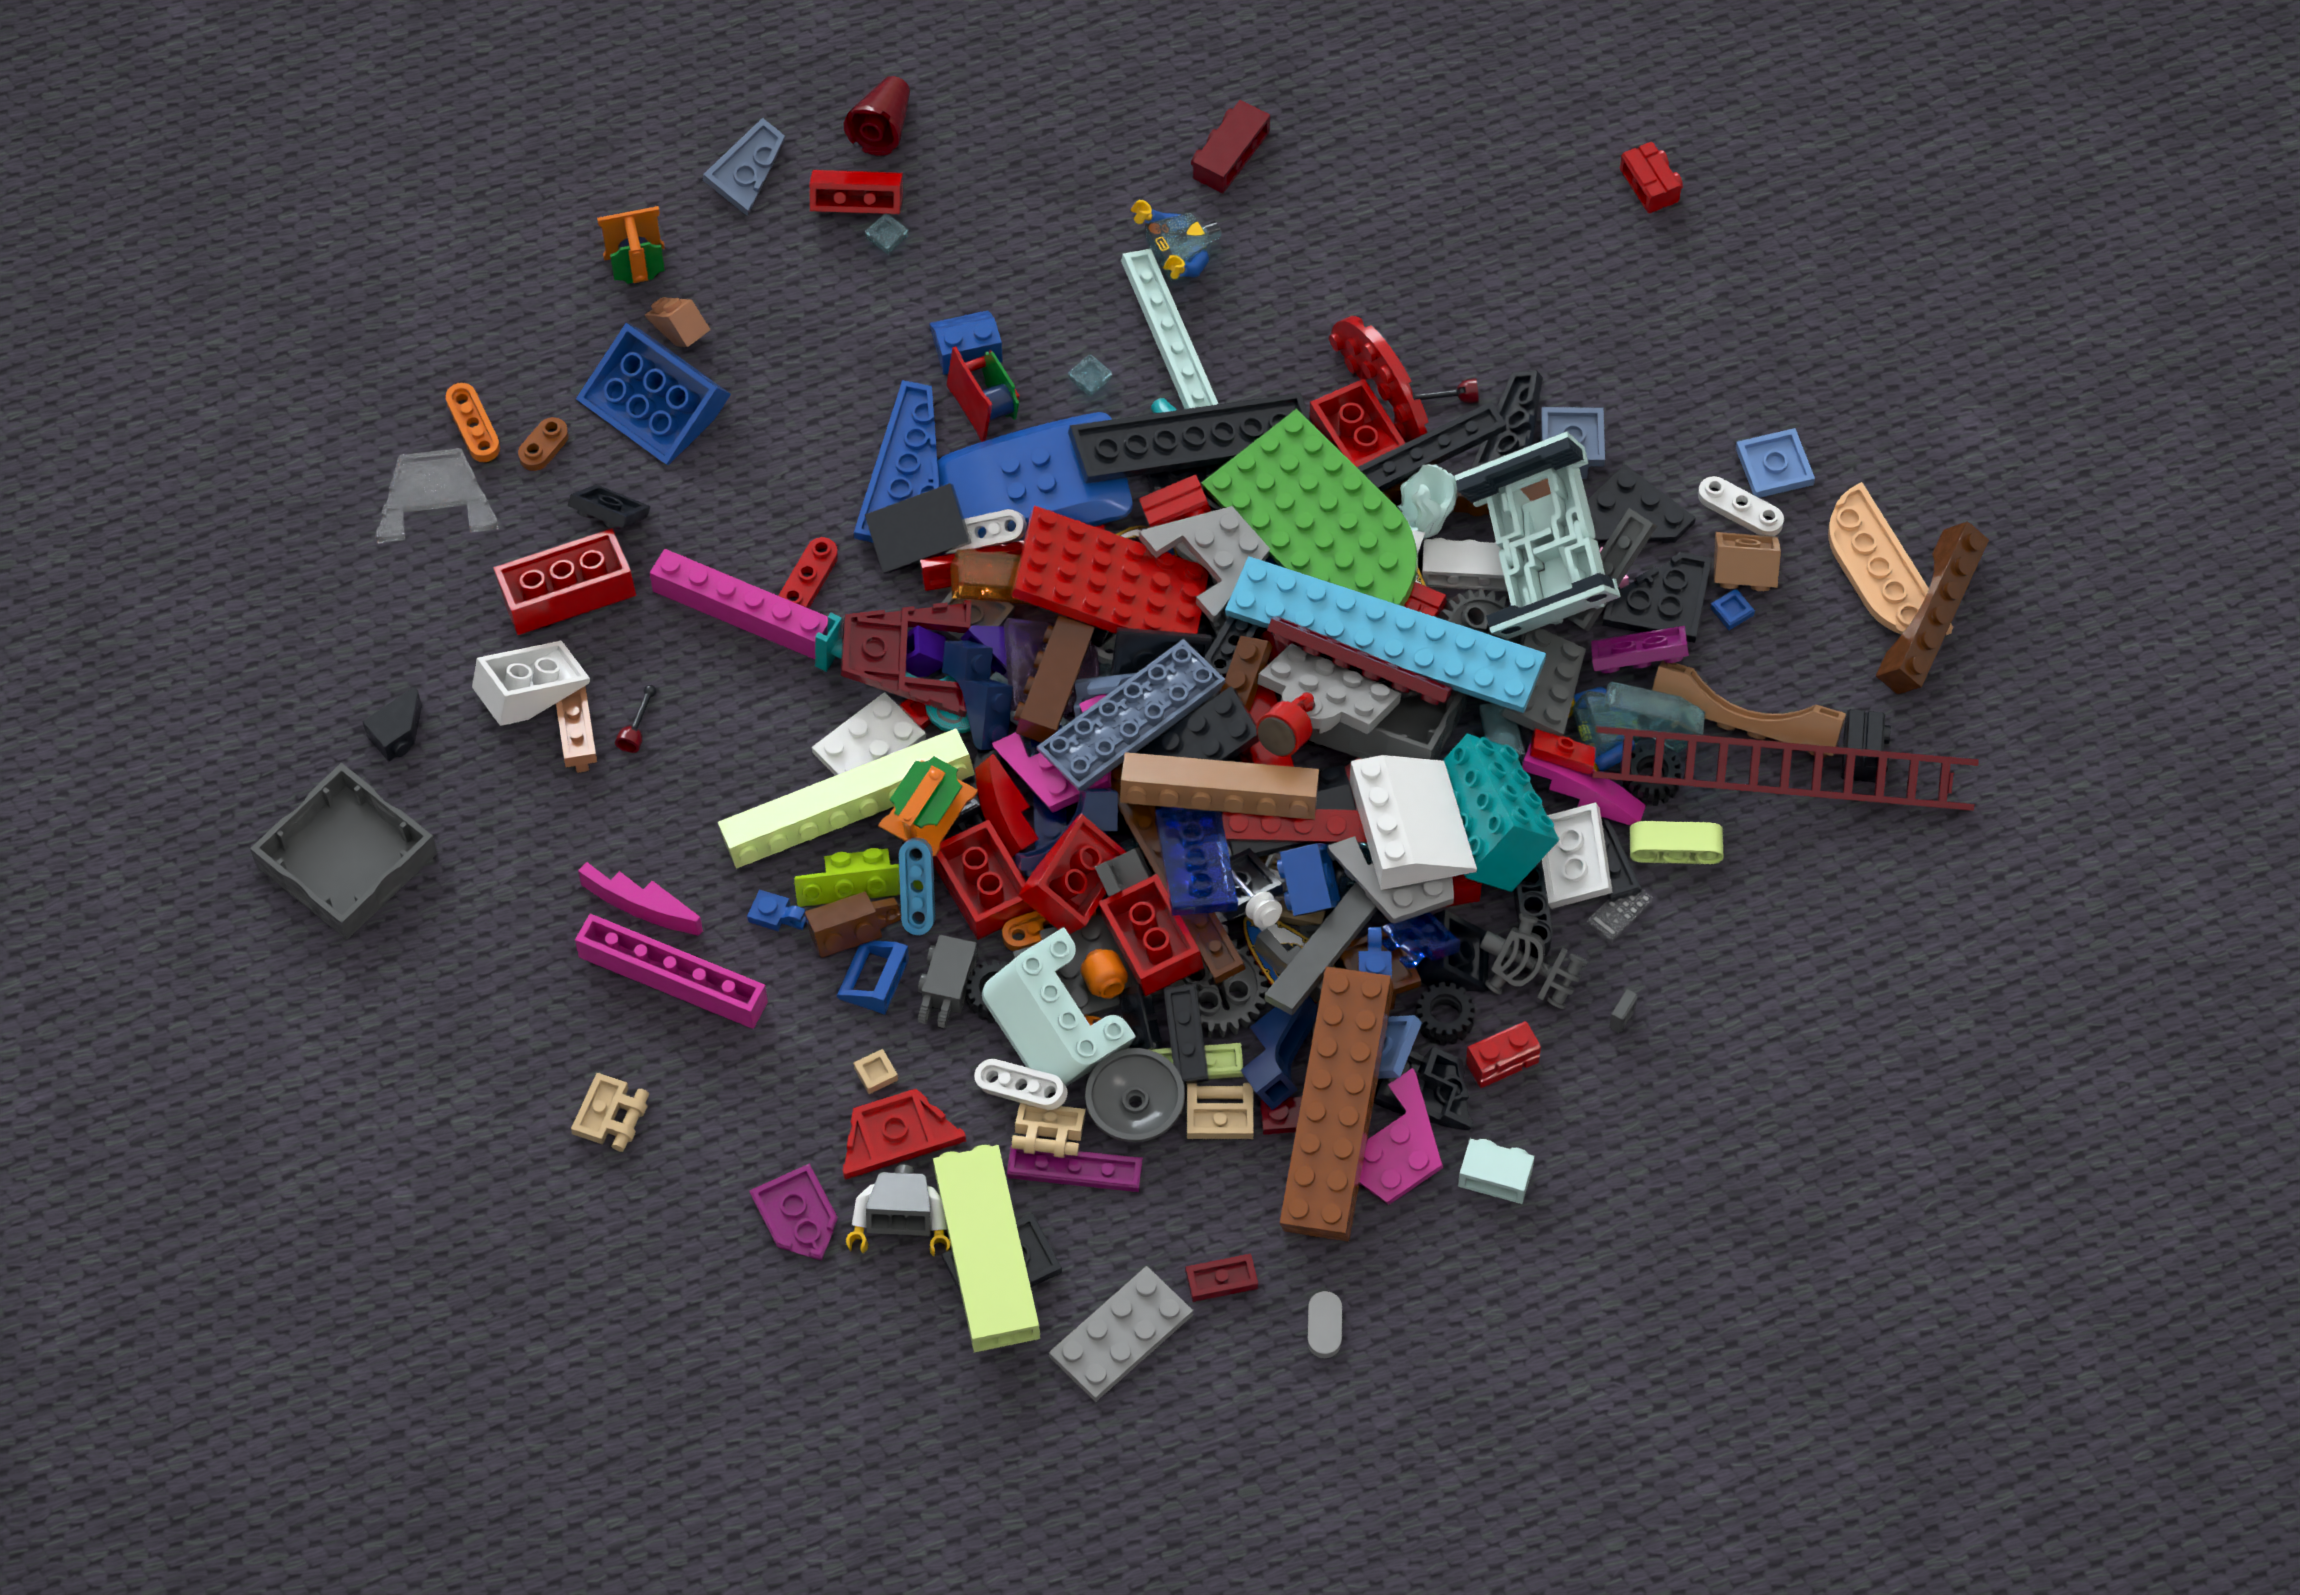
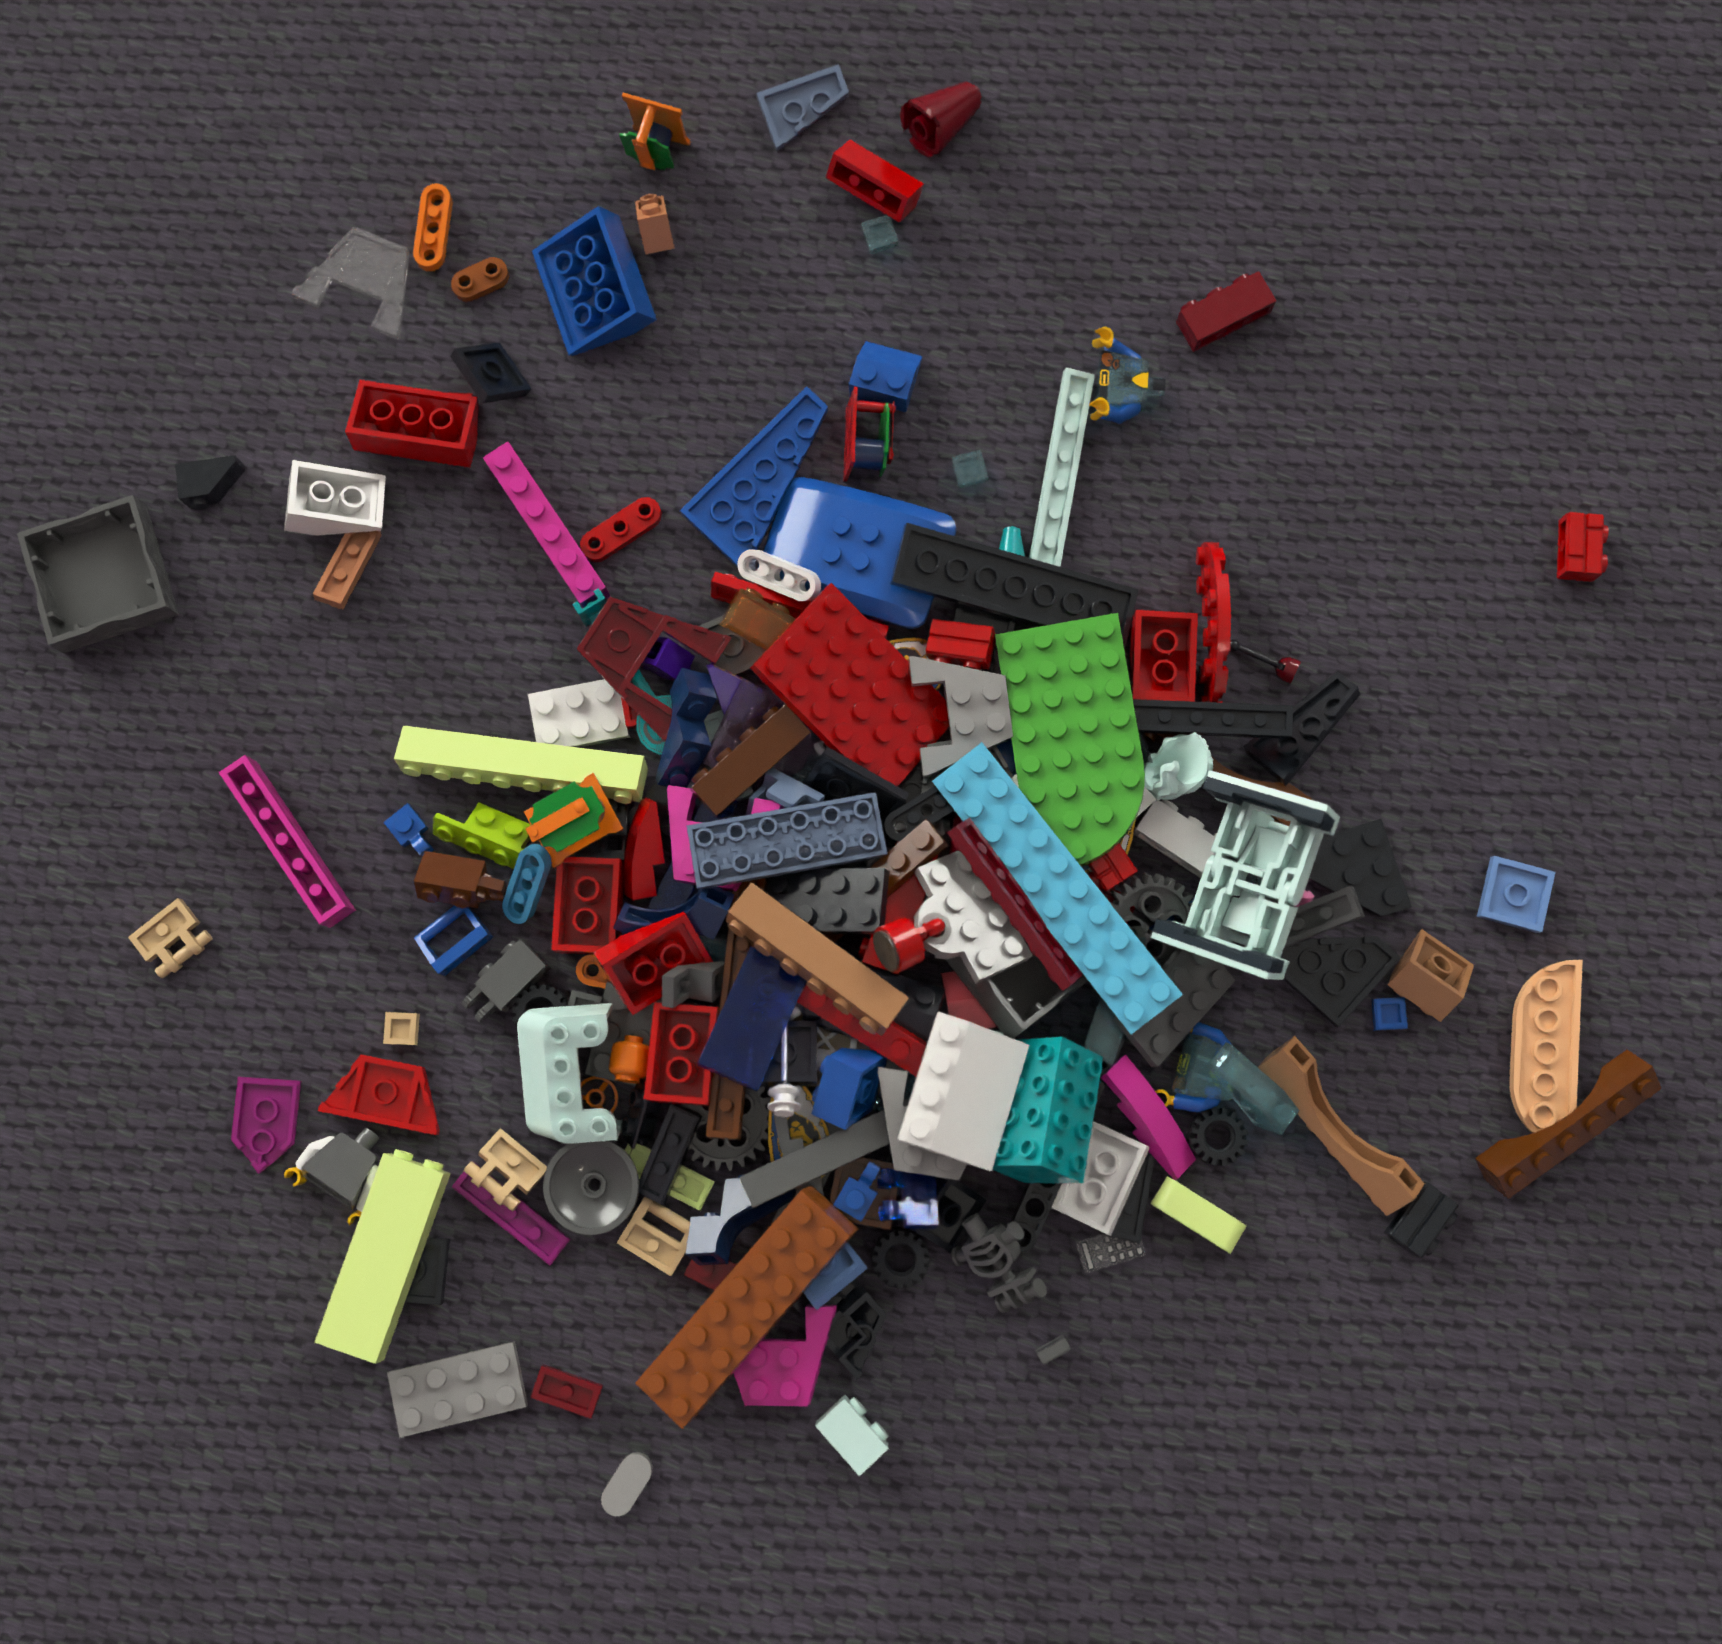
camera: 35 degrees right, 20 degrees up
dark pink slope [578,862,703,936] -> none
dark red hinge [615,685,656,753] -> none
black tile [865,483,971,574] -> none
white plate [974,1059,1067,1110] -> none
red brick [1466,1021,1541,1088] -> none
red plate [1530,728,1596,775] -> none
sand blue panel [1540,407,1605,479] -> none
magenta plate [1591,626,1689,673] -> none
dark red ladder [1591,726,1979,811] -> none
white plate [1698,476,1784,536] -> none

